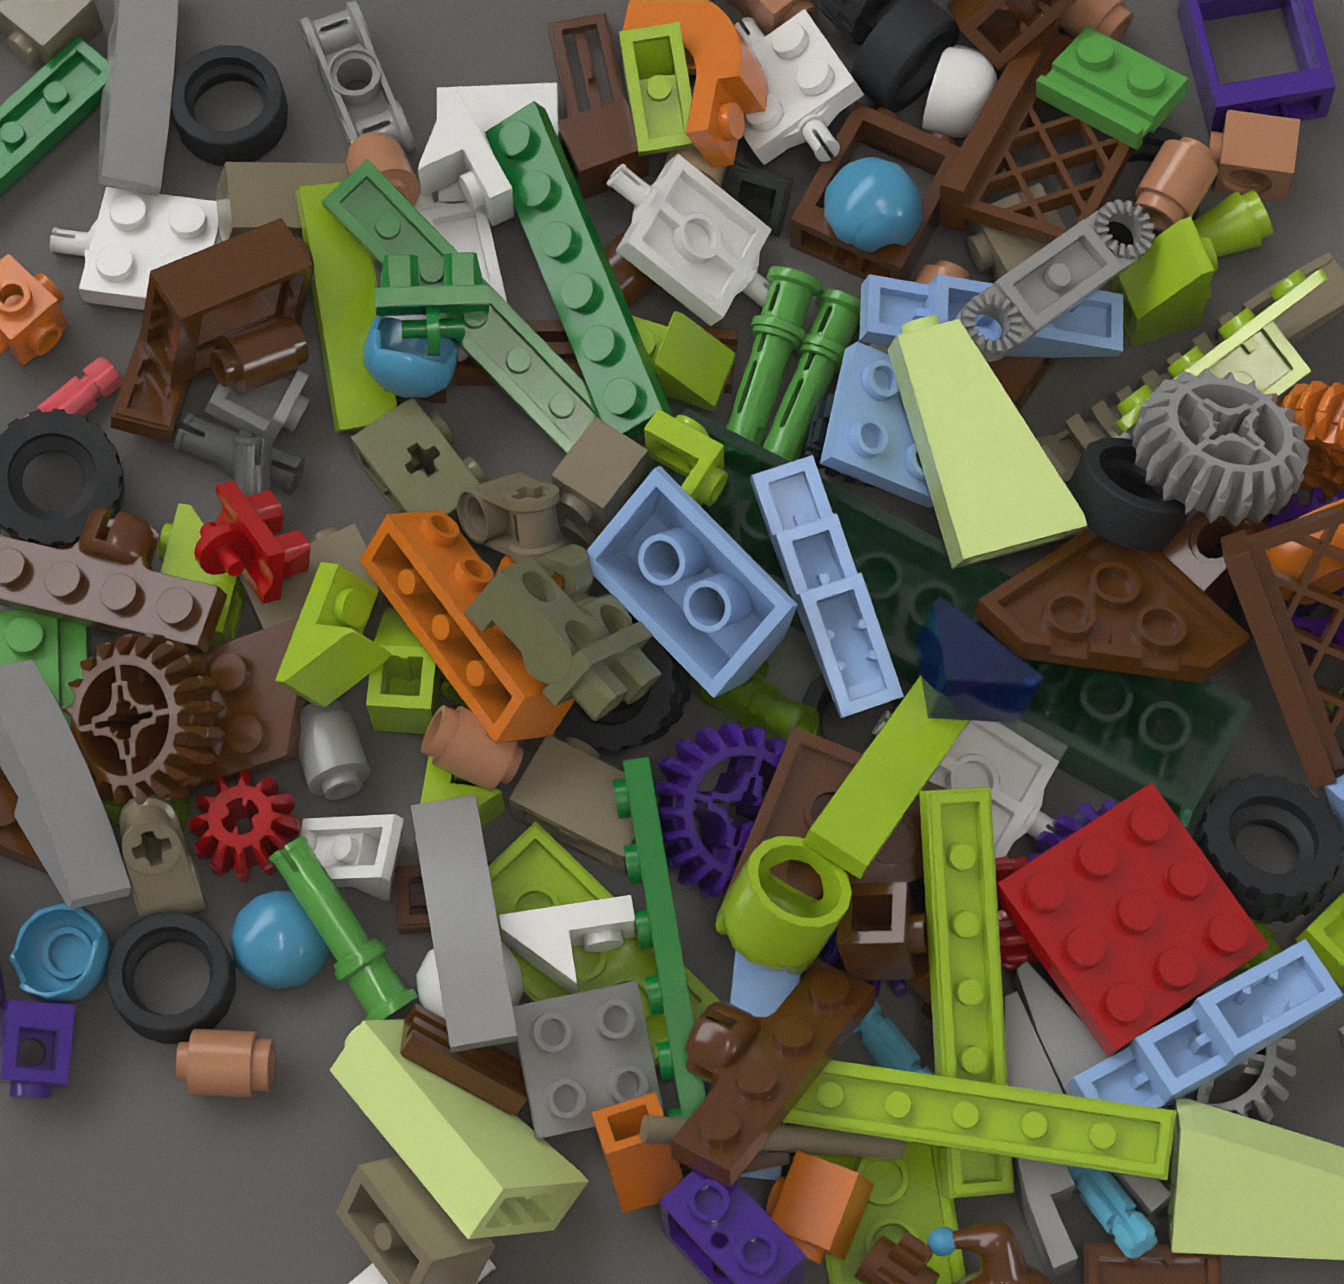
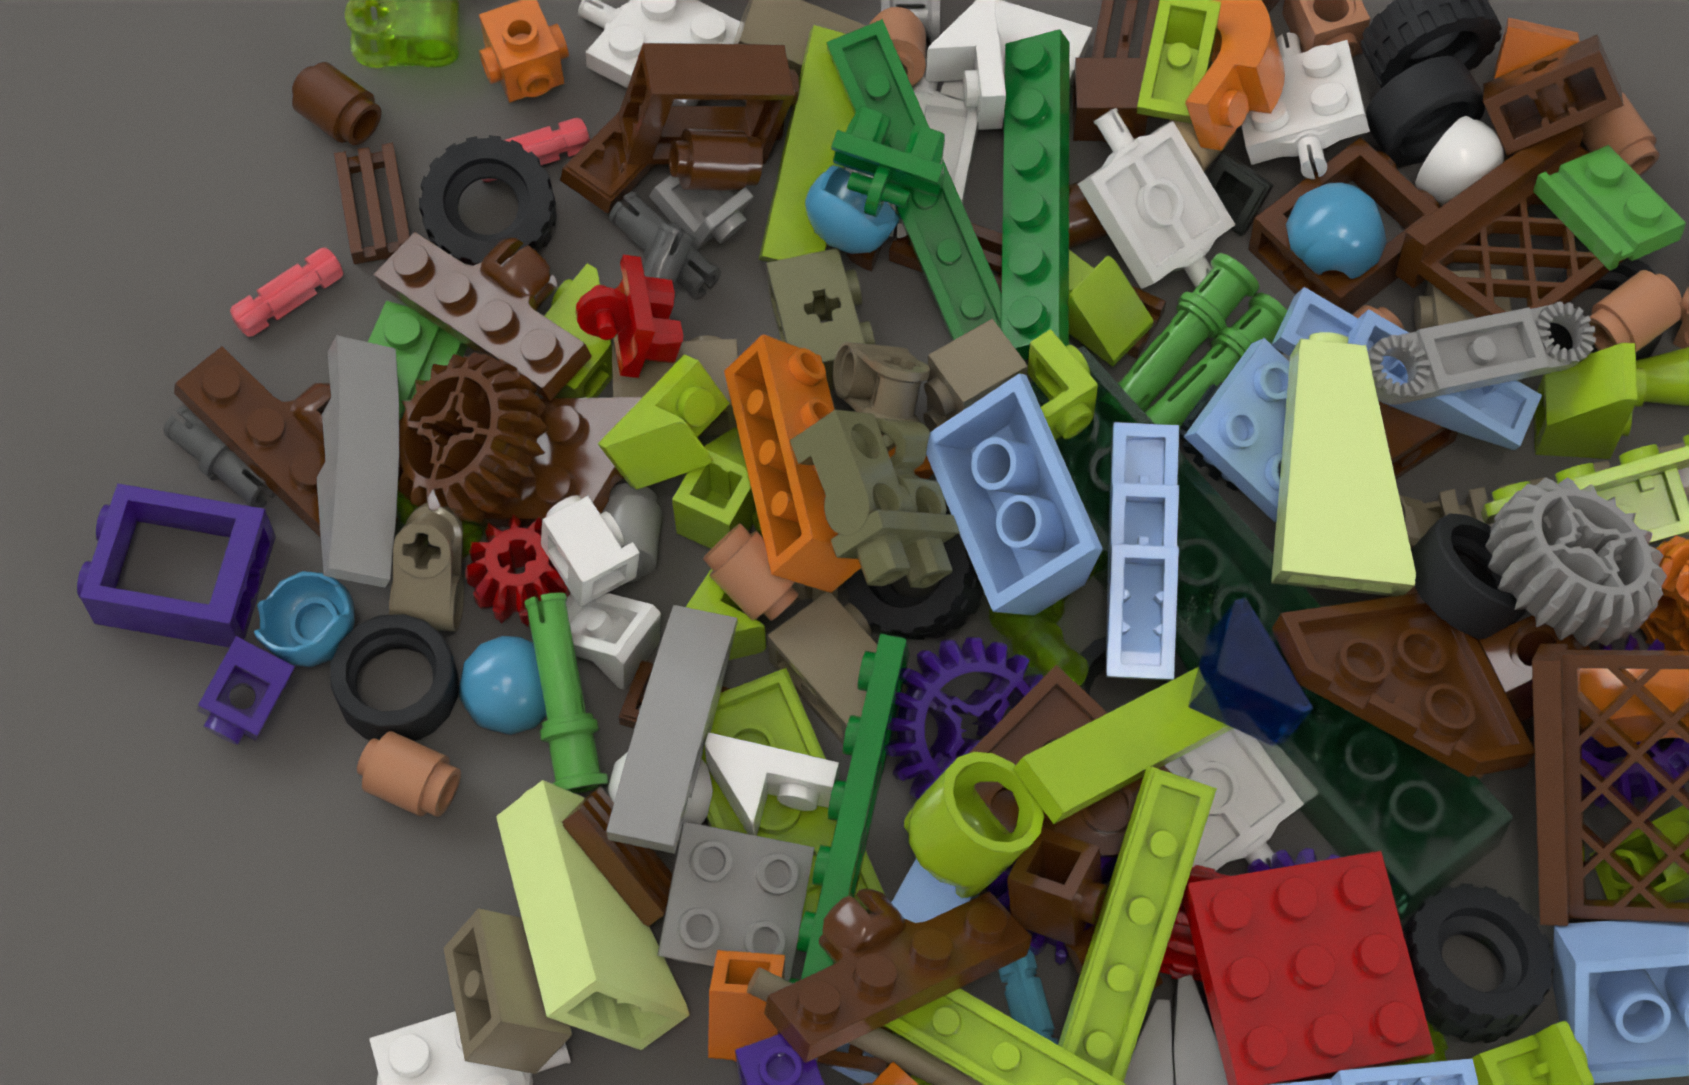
camera: 20 degrees right, 5 degrees down
none -> white brick [541,495,640,607]

